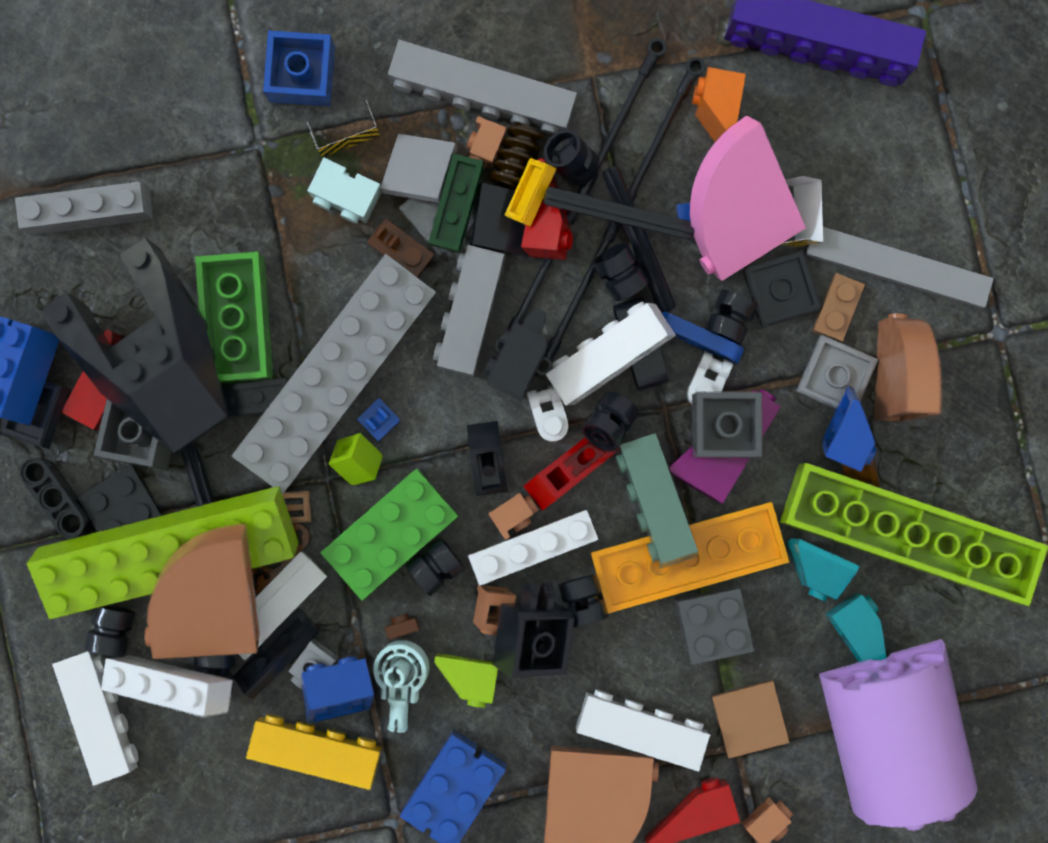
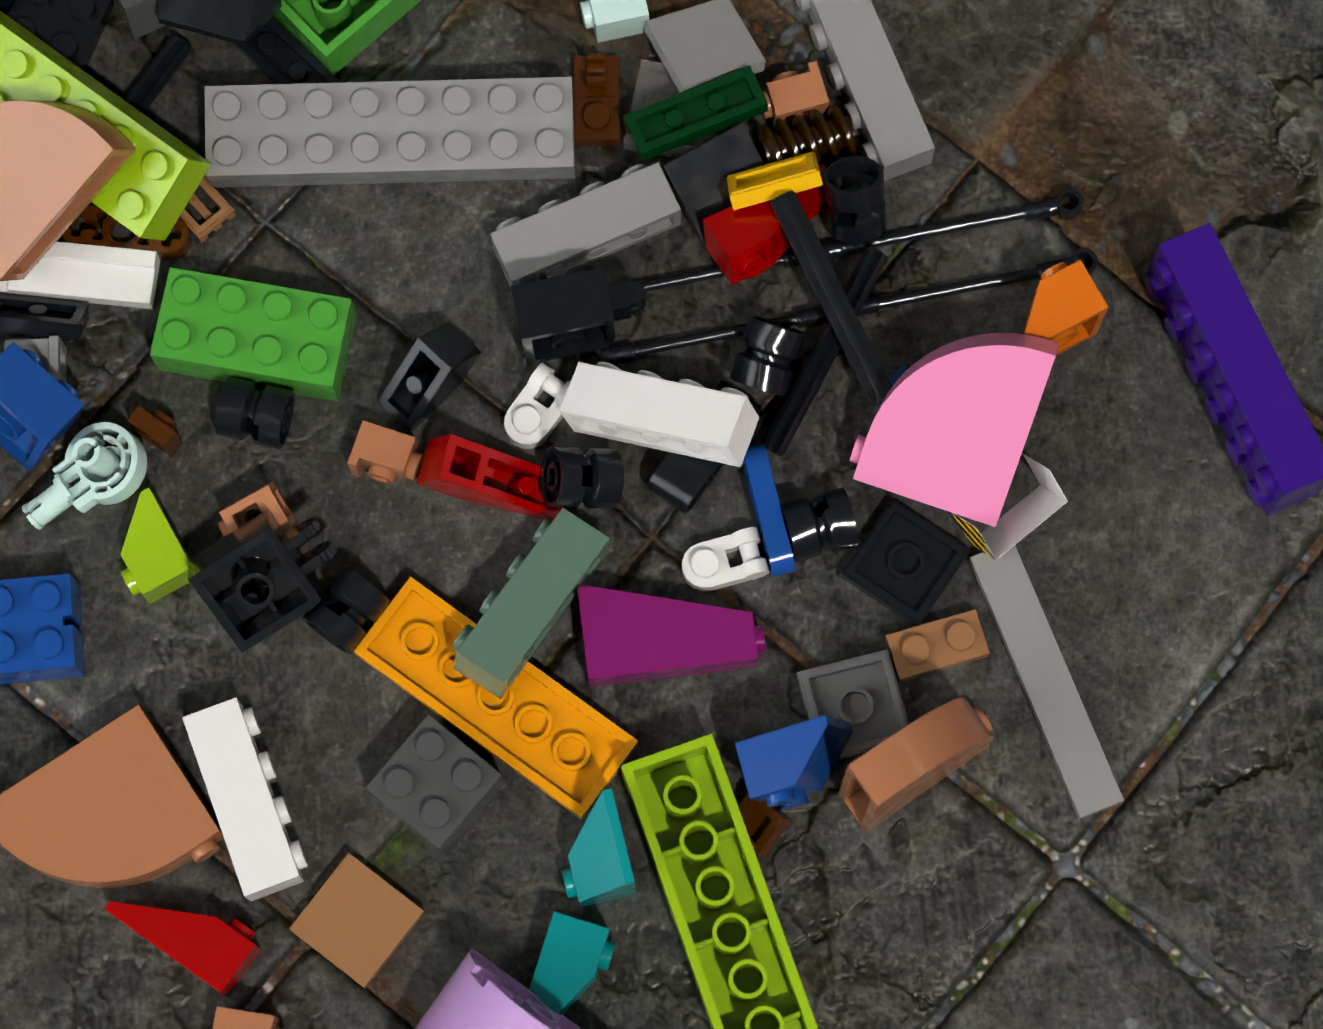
camera: 55 degrees right, 10 degrees down
lime panel [329,433,383,485] -> none
blue tile [357,398,401,442] -> none
white brick [468,510,598,586] -> none
dark grey brick [692,392,762,458] -> none

